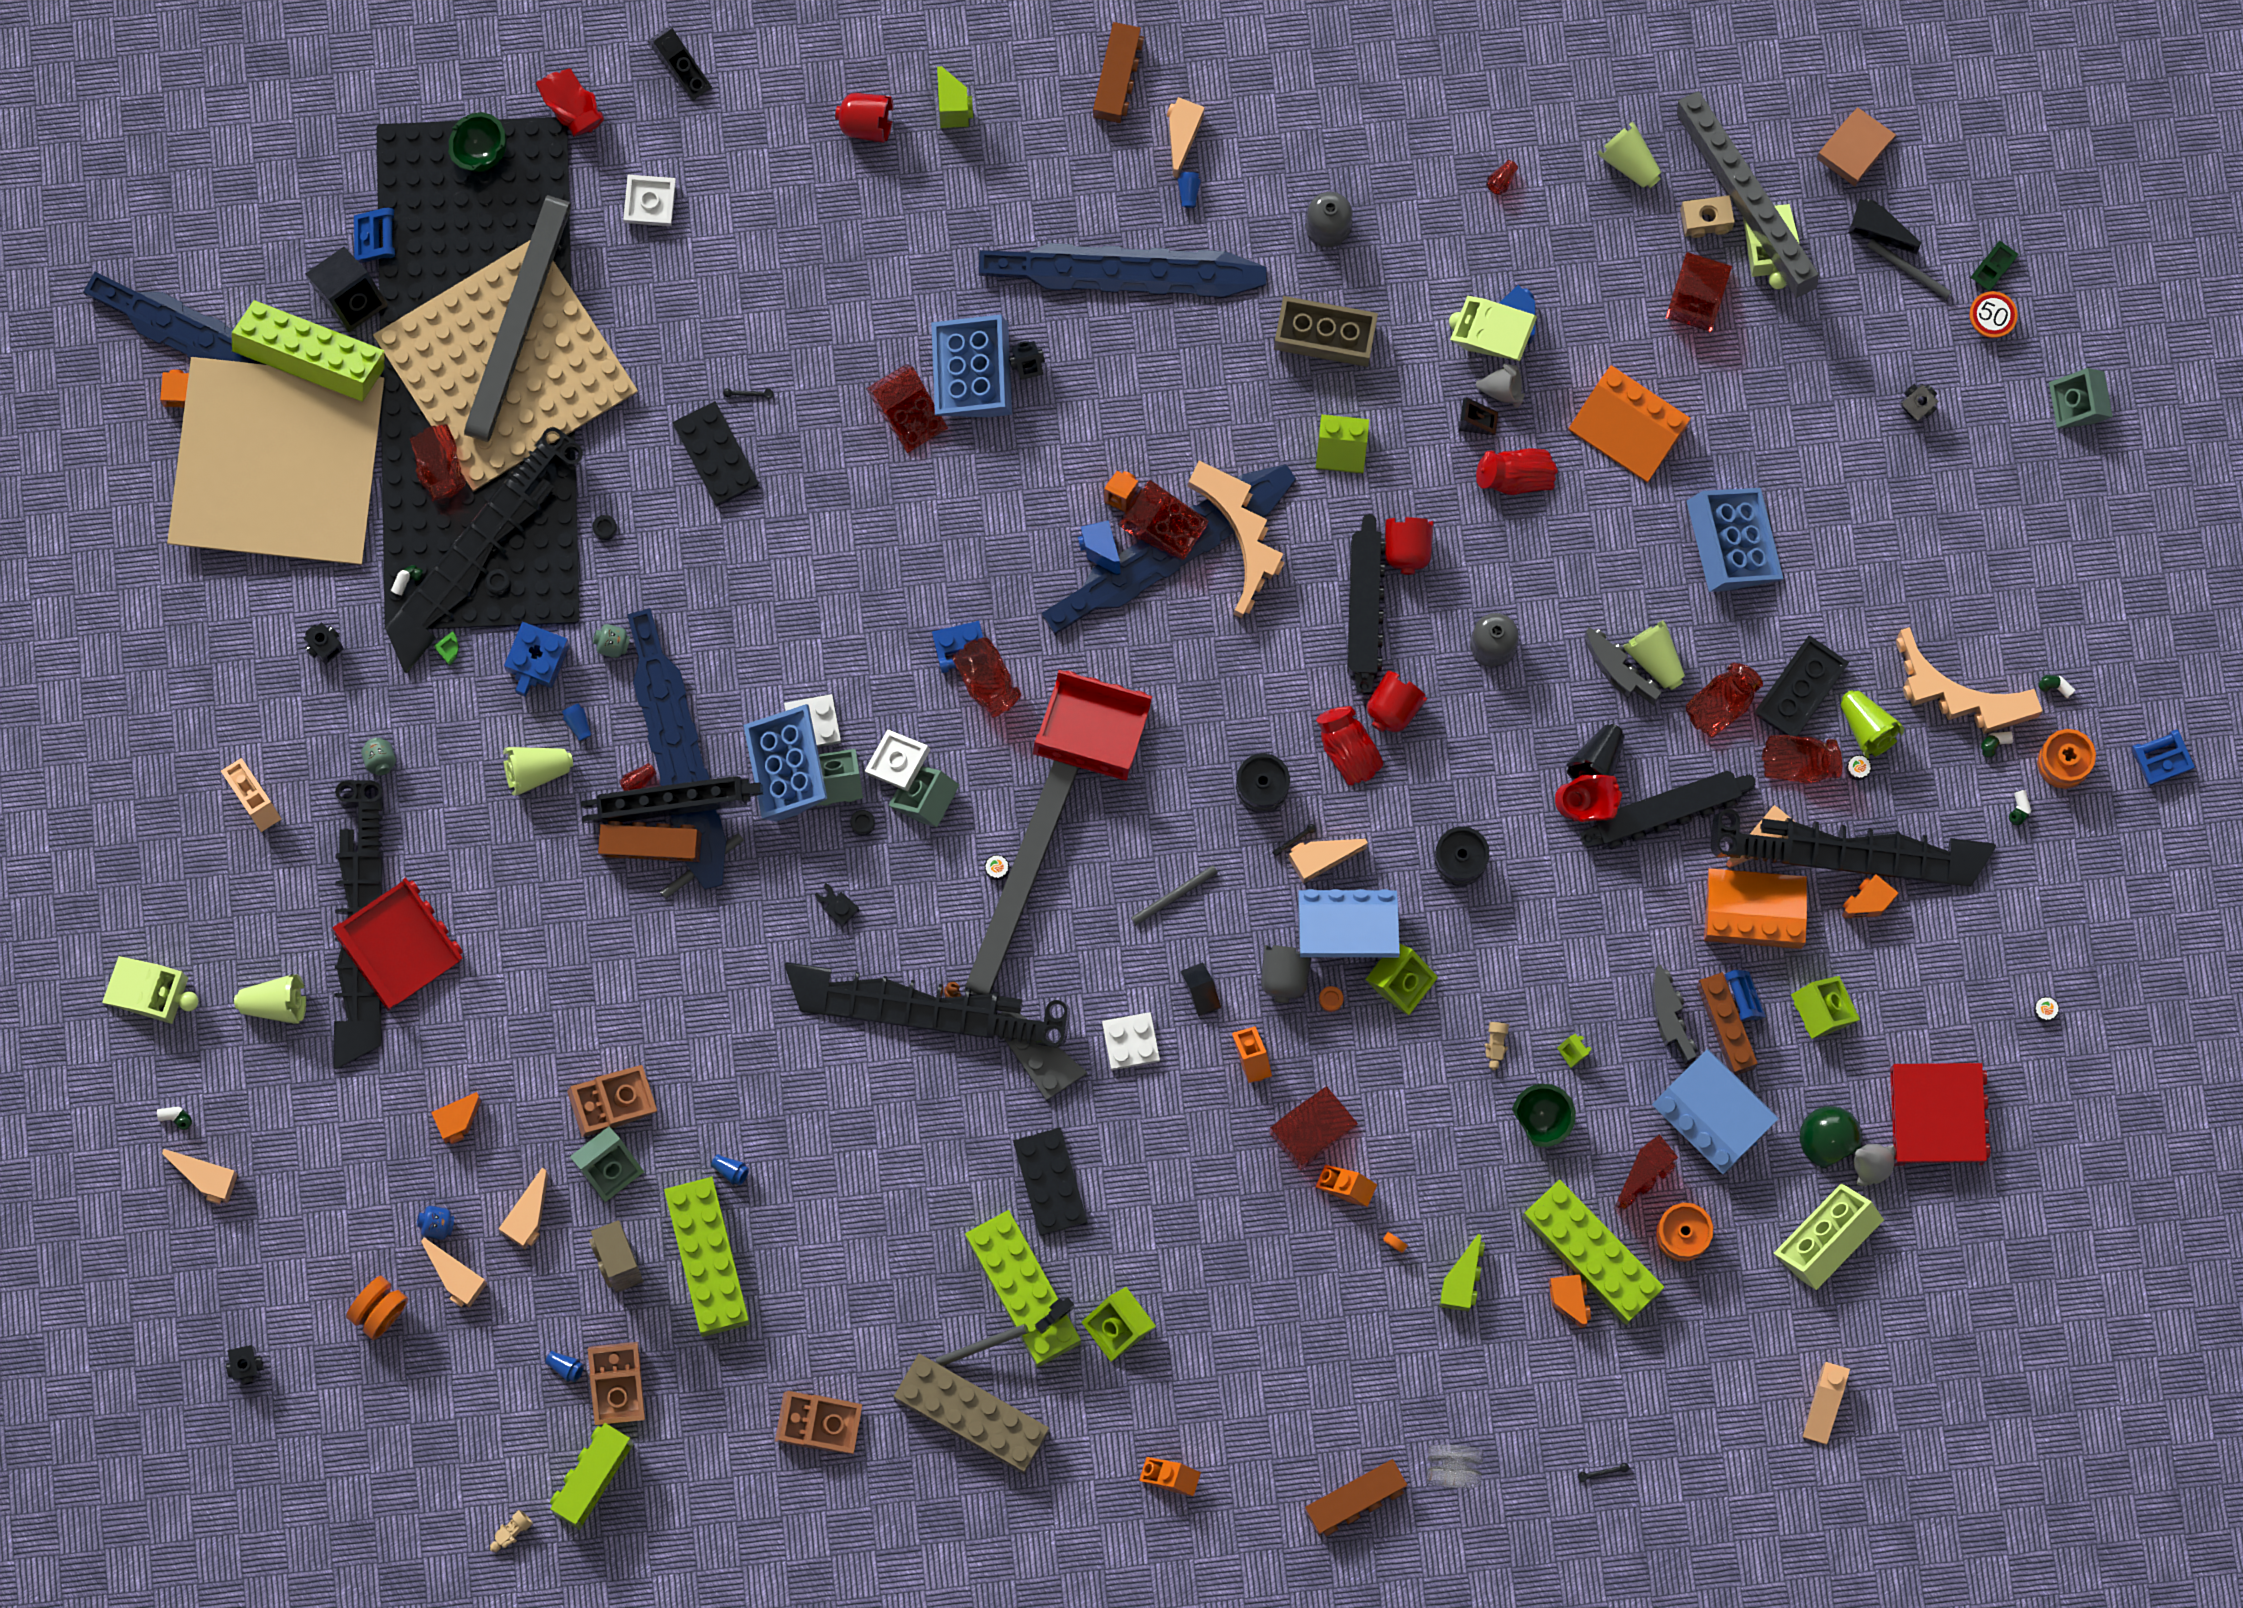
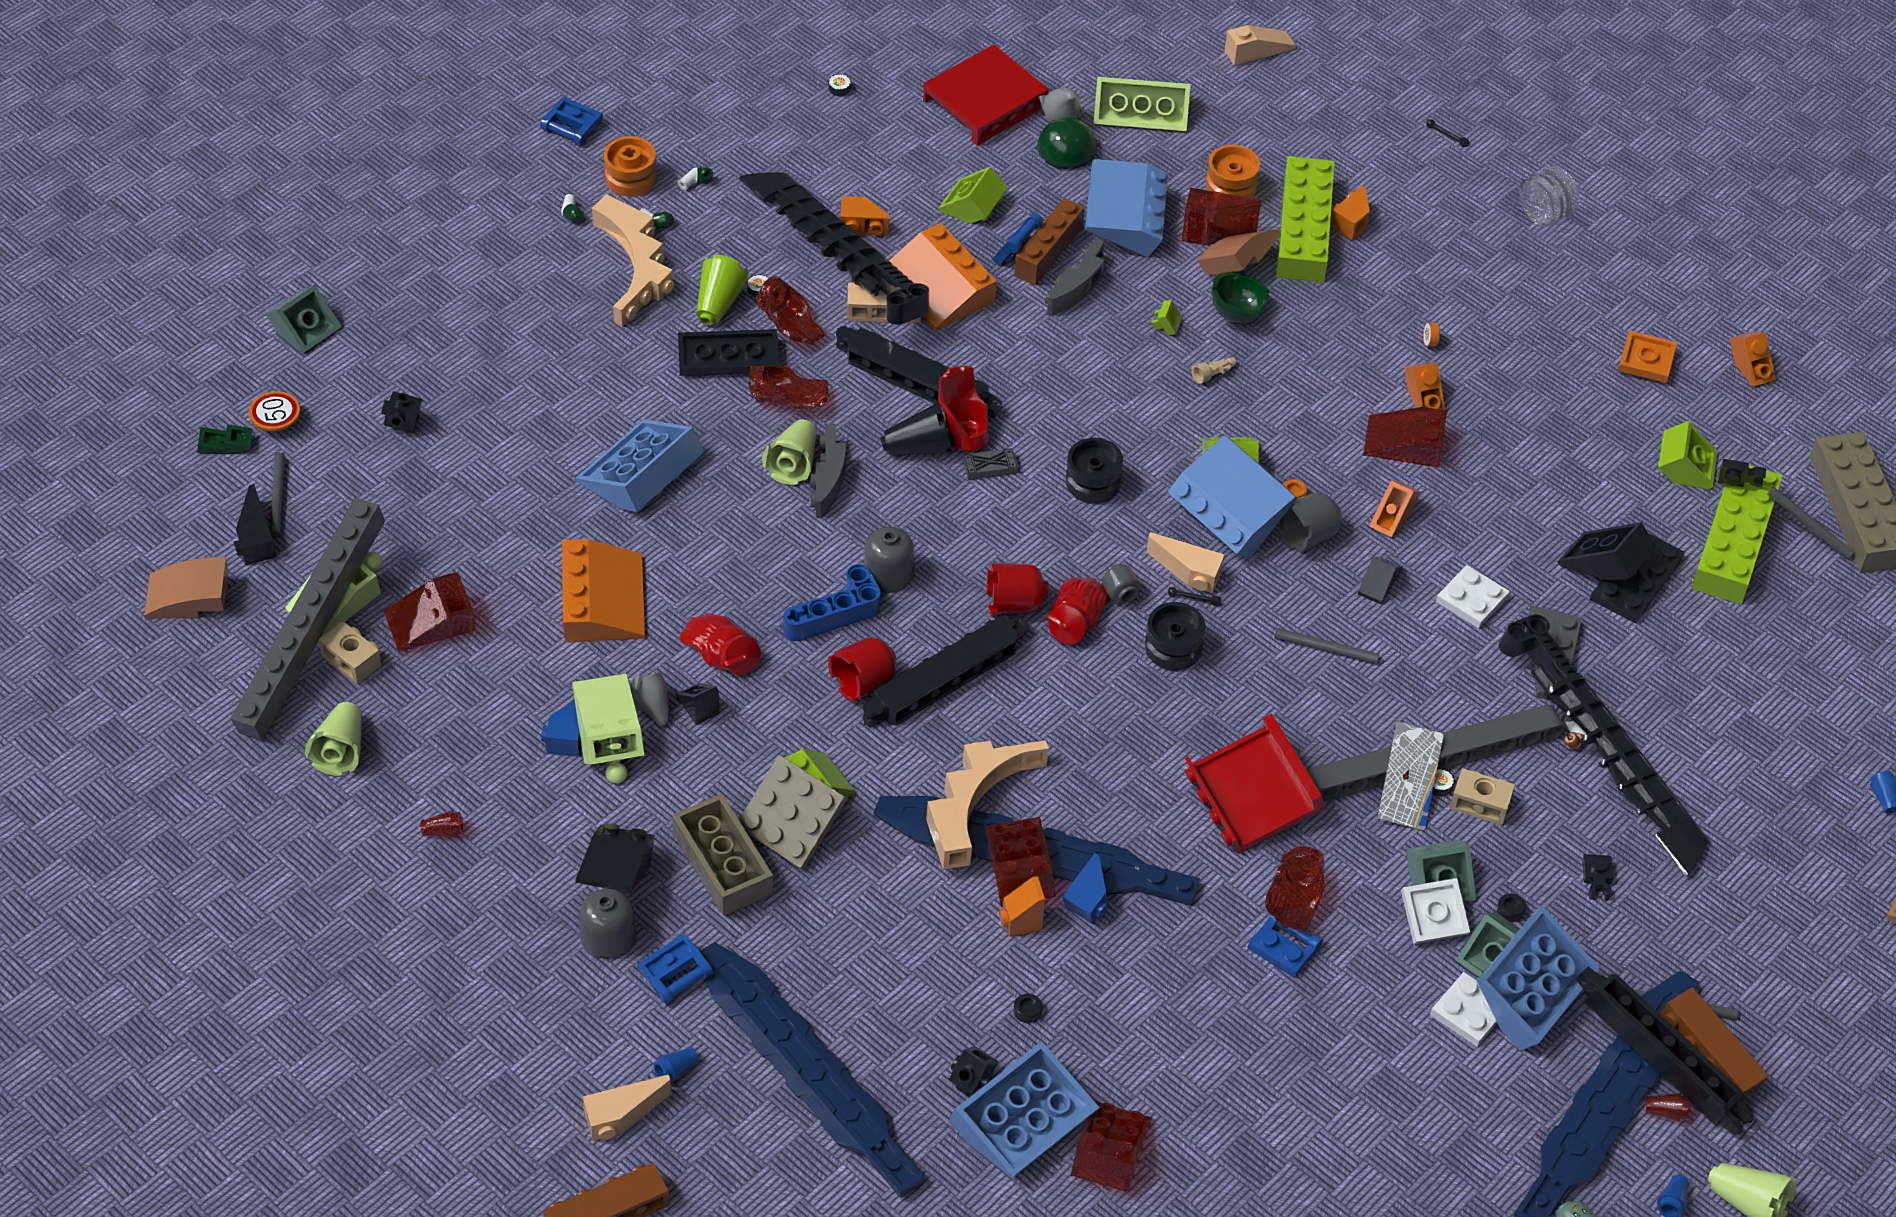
camera: 130 degrees left, 25 degrees down
dark orange brick [1304,1459,1407,1537] -> none
lime slope [1439,1234,1485,1312] -> none
none -> black slope [575,823,655,893]
none -> blue plate [637,933,714,1005]
none -> dark tan plate [739,755,848,869]
none -> blue beam [783,564,880,641]
none -> tile [963,448,1018,480]
none -> black tile [1013,994,1042,1023]
none -> dark grey head [1102,565,1141,604]
none -> nougat slope [1197,229,1281,275]
none -> light grey sticker [1378,722,1443,830]
none -> tan brick [1450,768,1515,825]
none -> black slope [1557,522,1656,581]
none -> orange plate [1618,330,1677,383]

